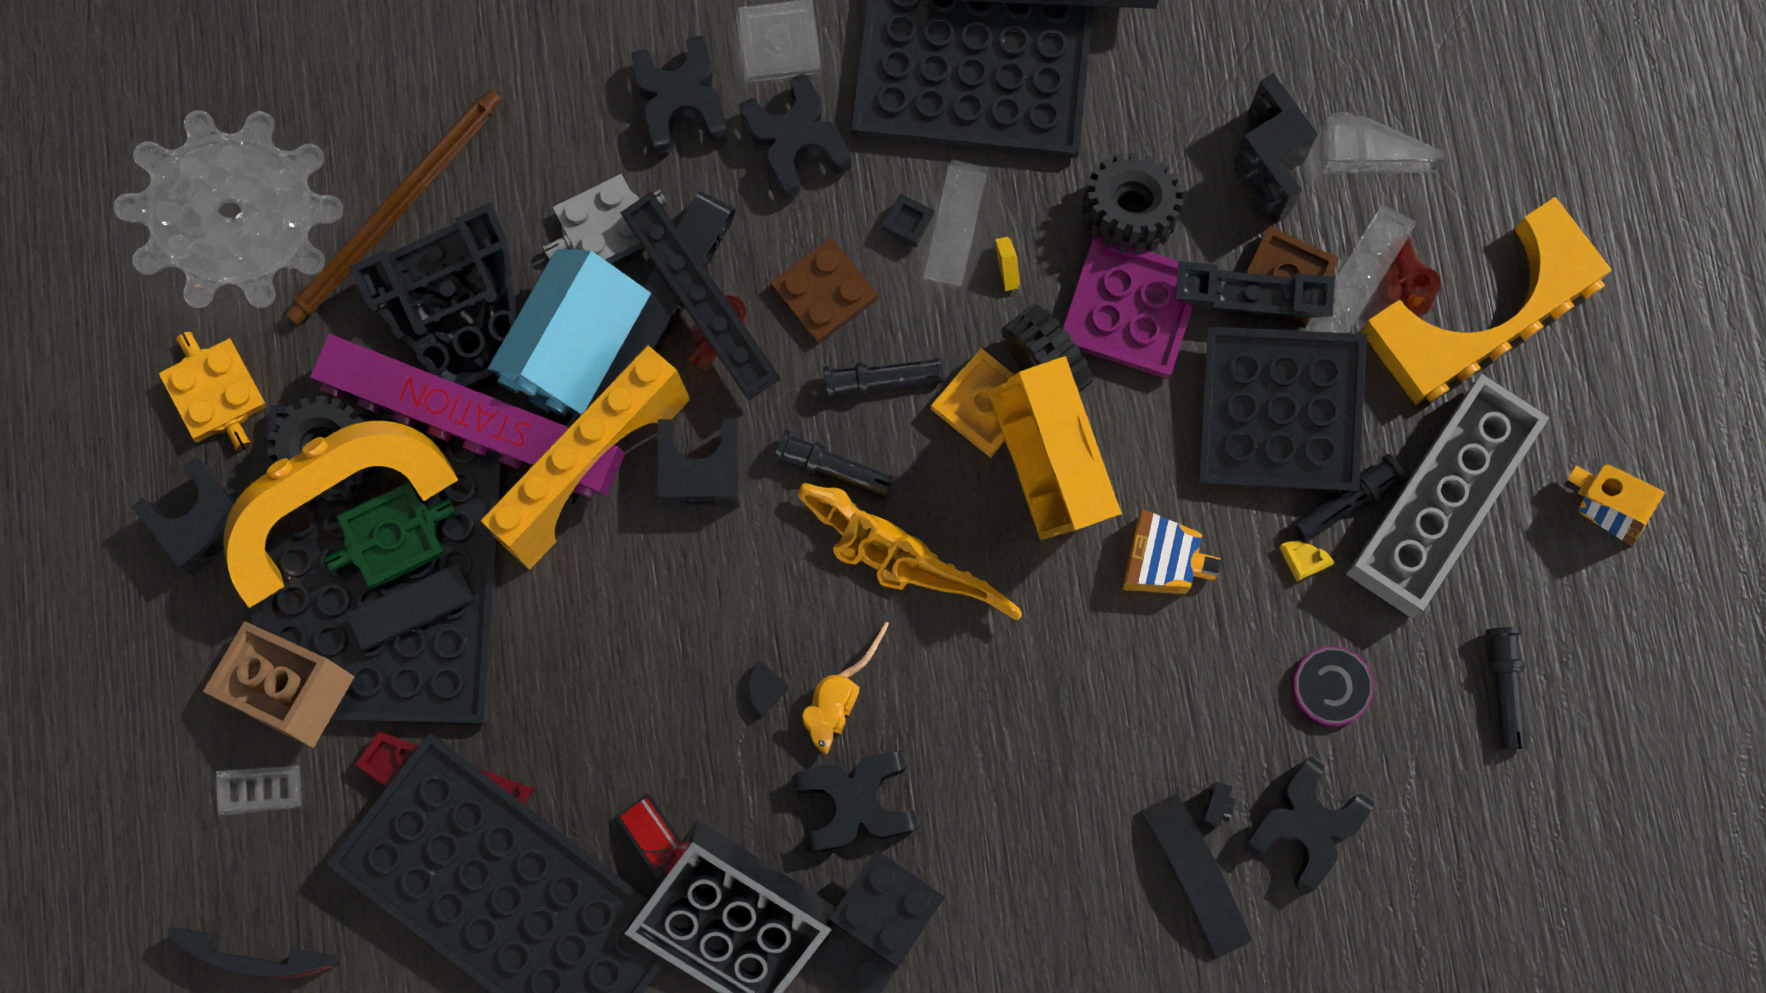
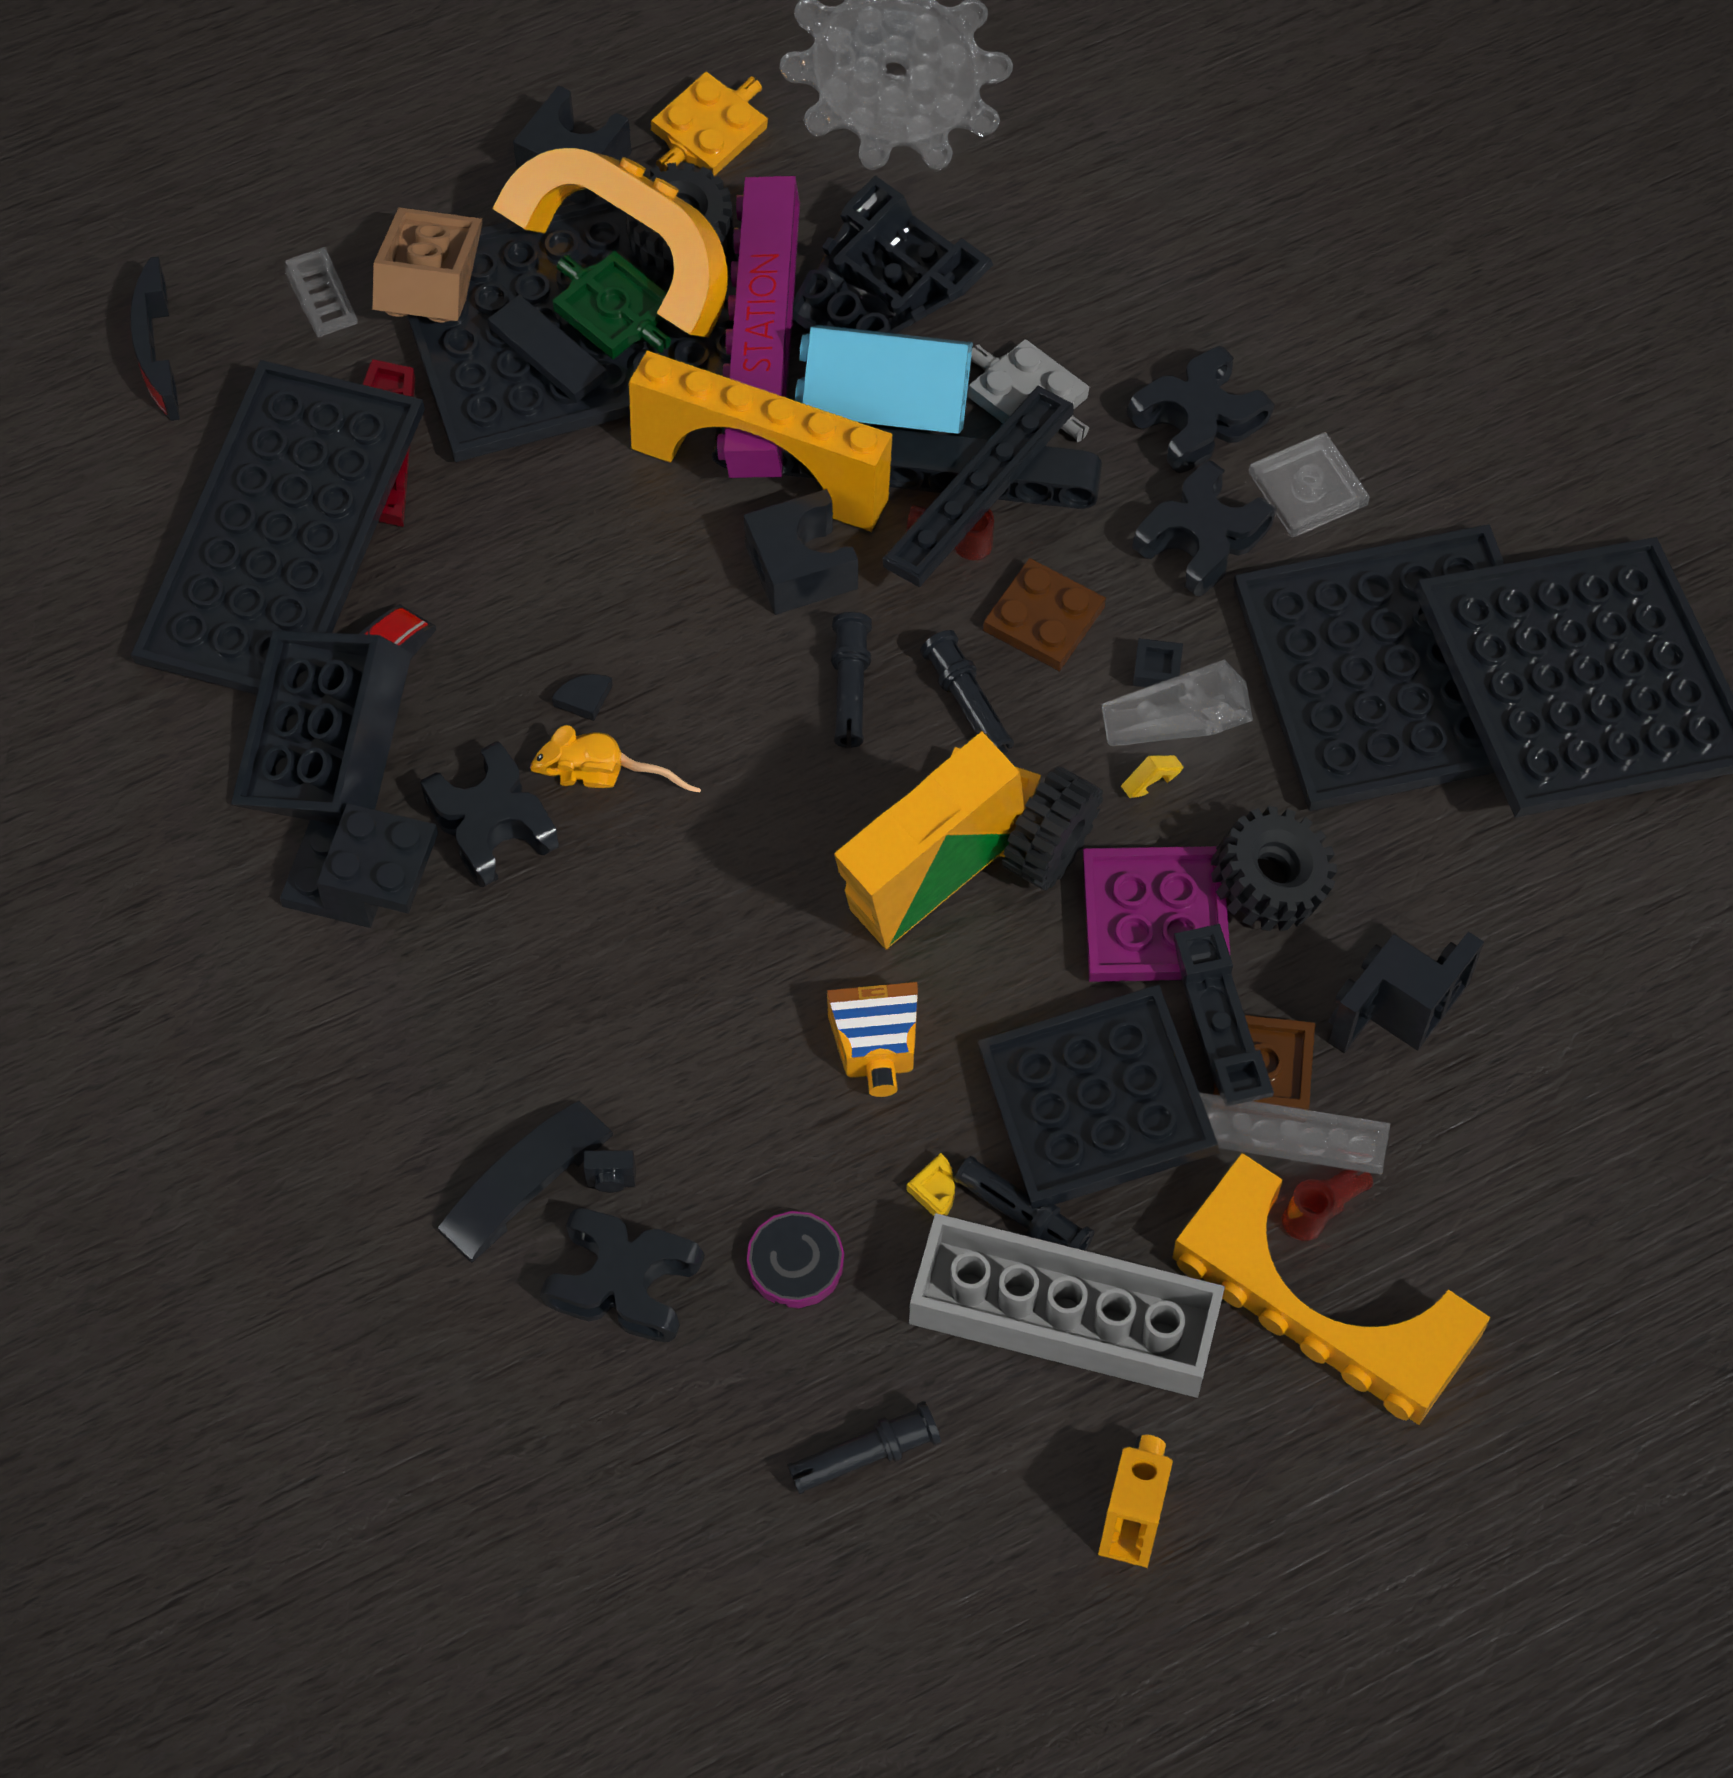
camera: 70 degrees right, 15 degrees down
reddish brown piece [285,89,502,325] -> none
light orange animal [797,483,1022,620] -> none
clear slope [1320,112,1444,174] -> none

